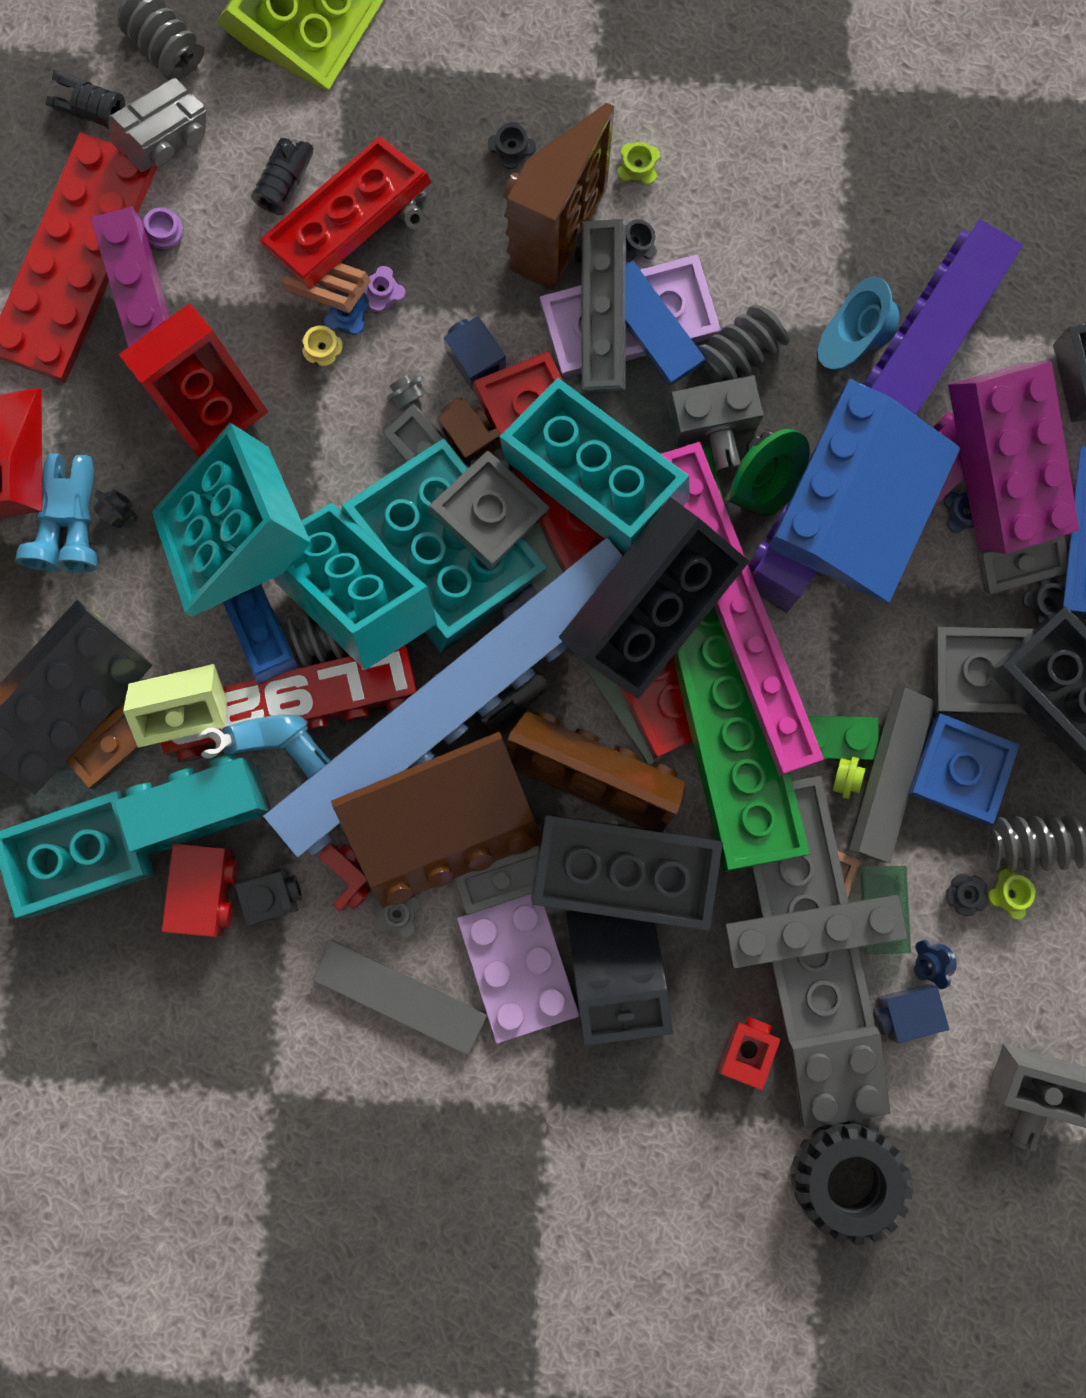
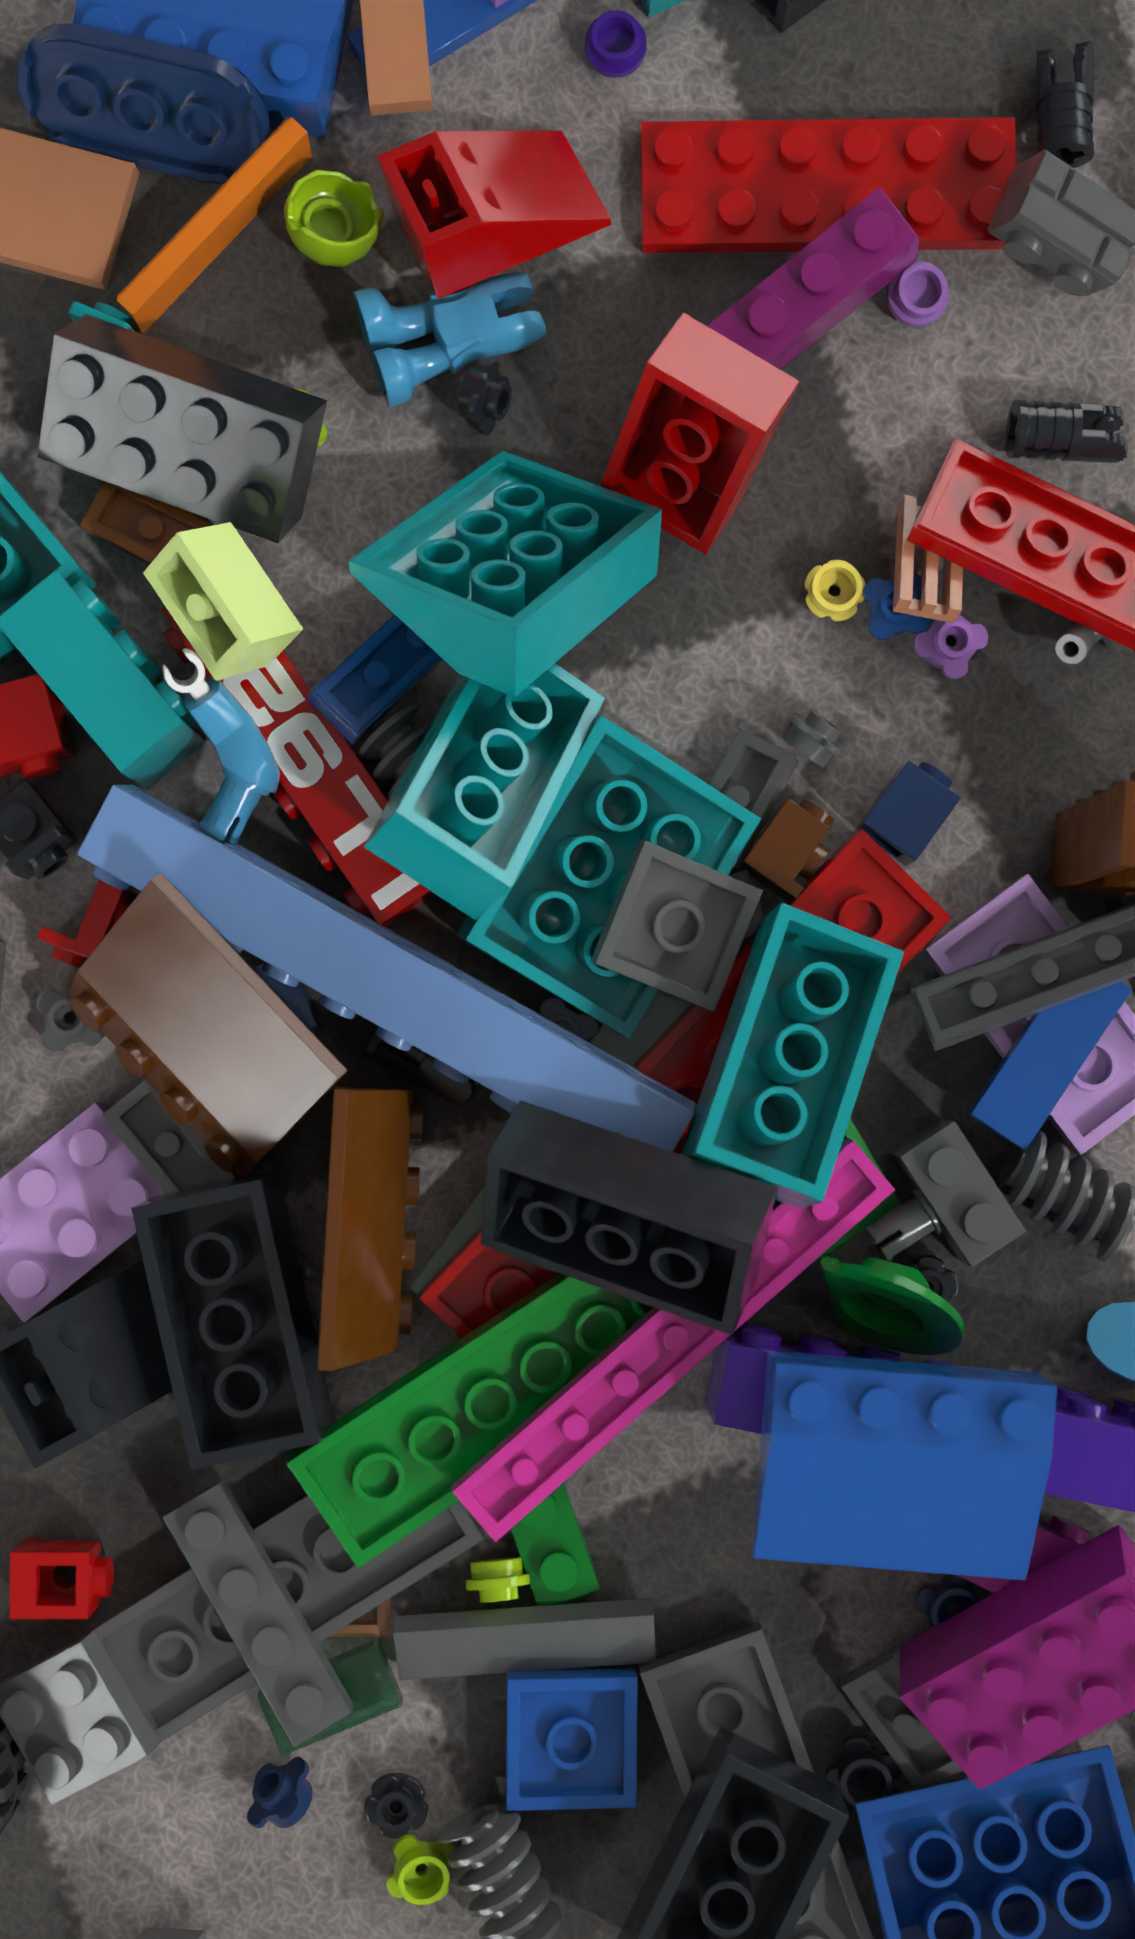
camera: 65 degrees right, 5 degrees up
dark blue brick [875,984,950,1043] -> none

